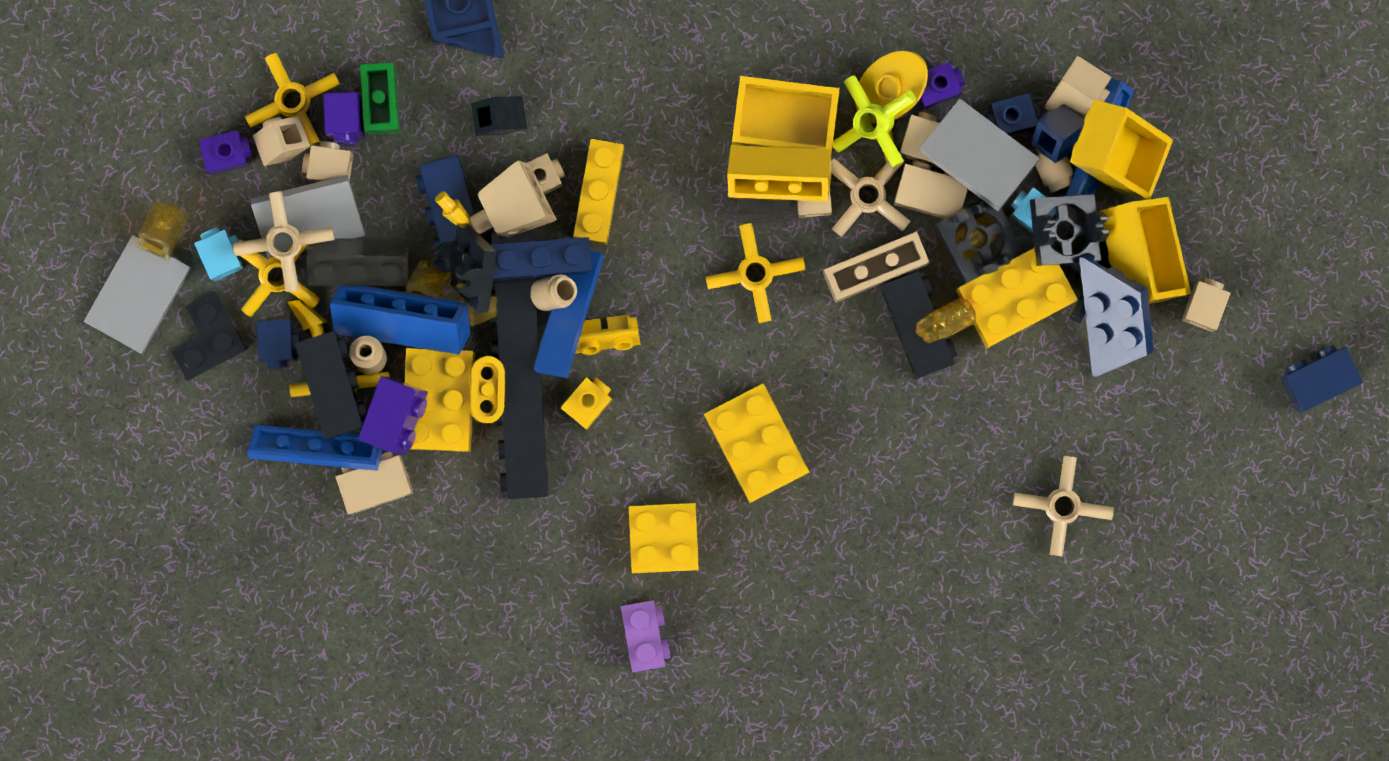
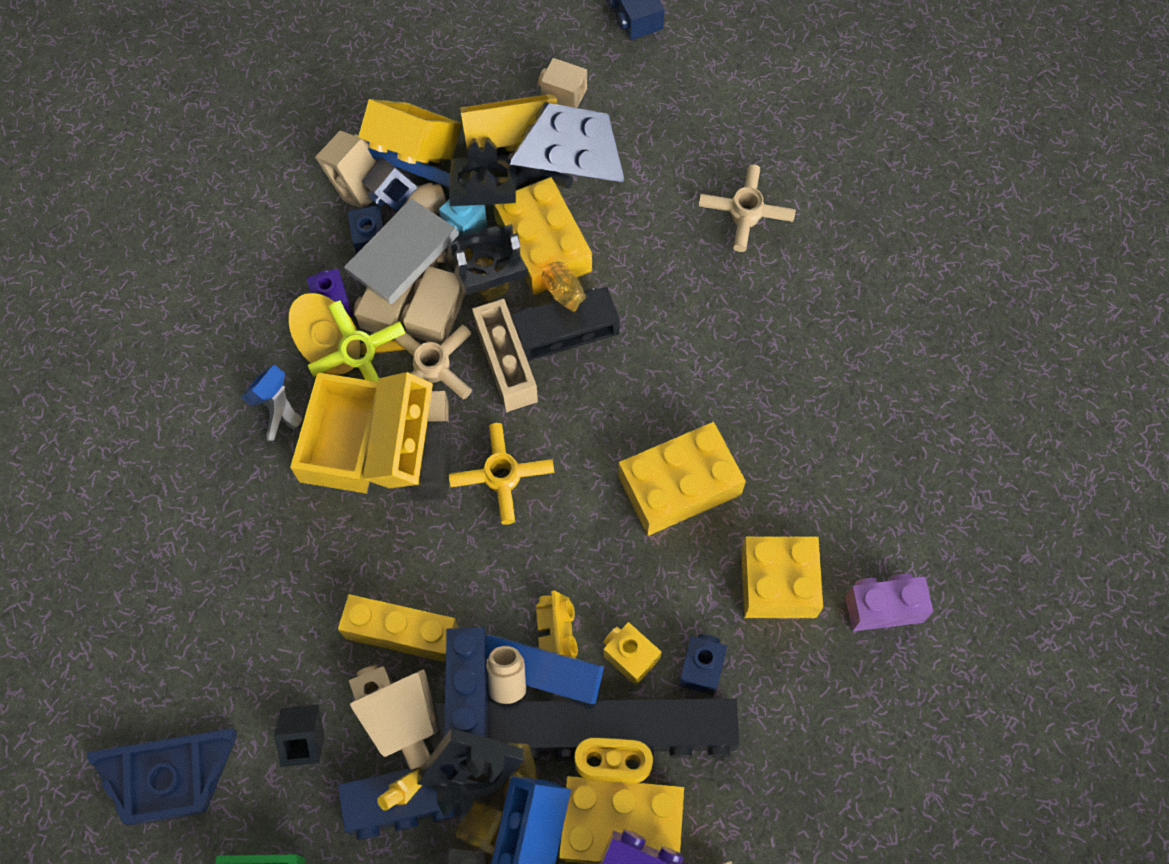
camera: 85 degrees left, 20 degrees down
none -> piece [240,364,303,441]
none -> dark blue brick [678,634,727,695]

